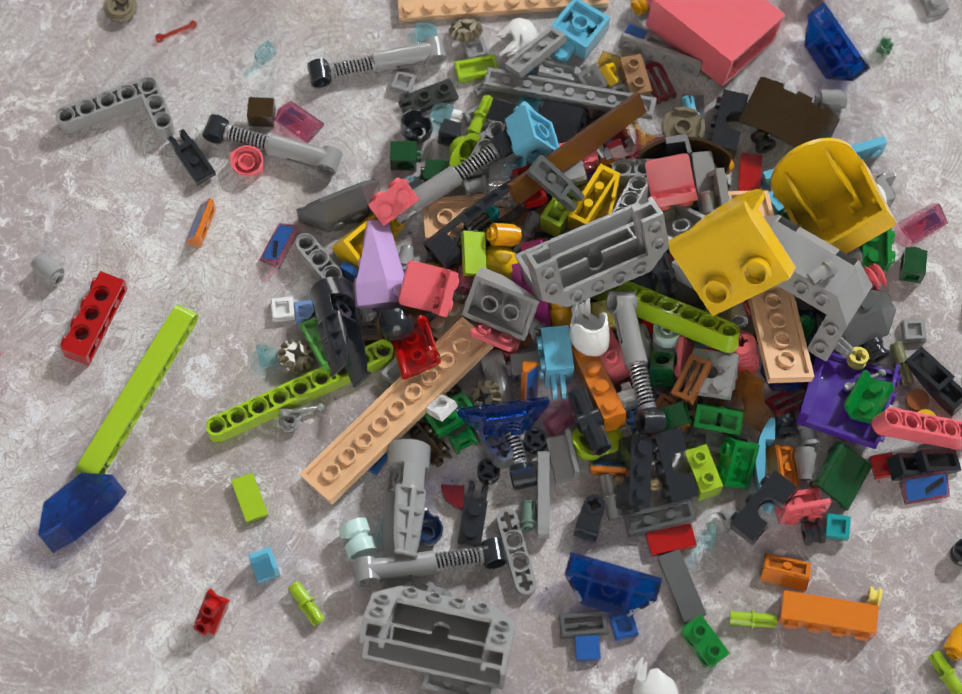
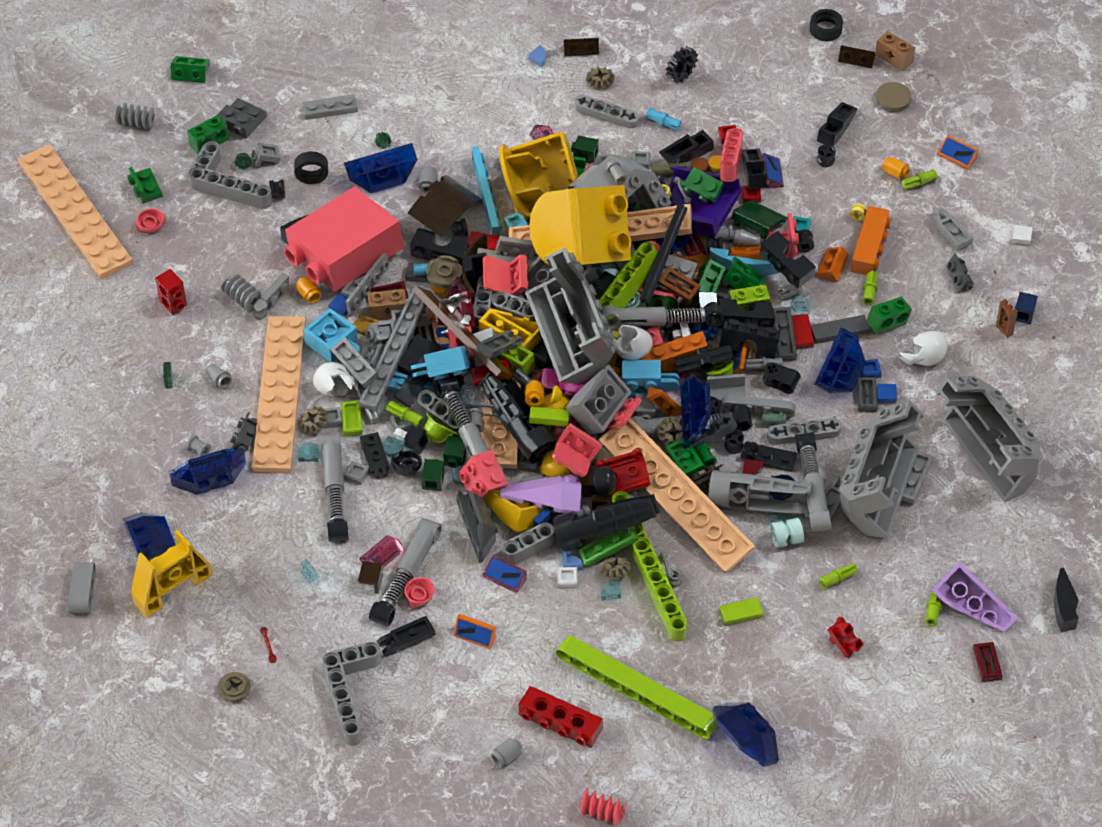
camera: 80 degrees left, 15 degrees down
medium azure panel [248,547,280,584] -> none
white tile [425,394,458,422] -> none
yellow tile [599,63,618,87] -> none
light grey pin [700,191,716,216] -> none
none -> black axle [640,204,687,304]

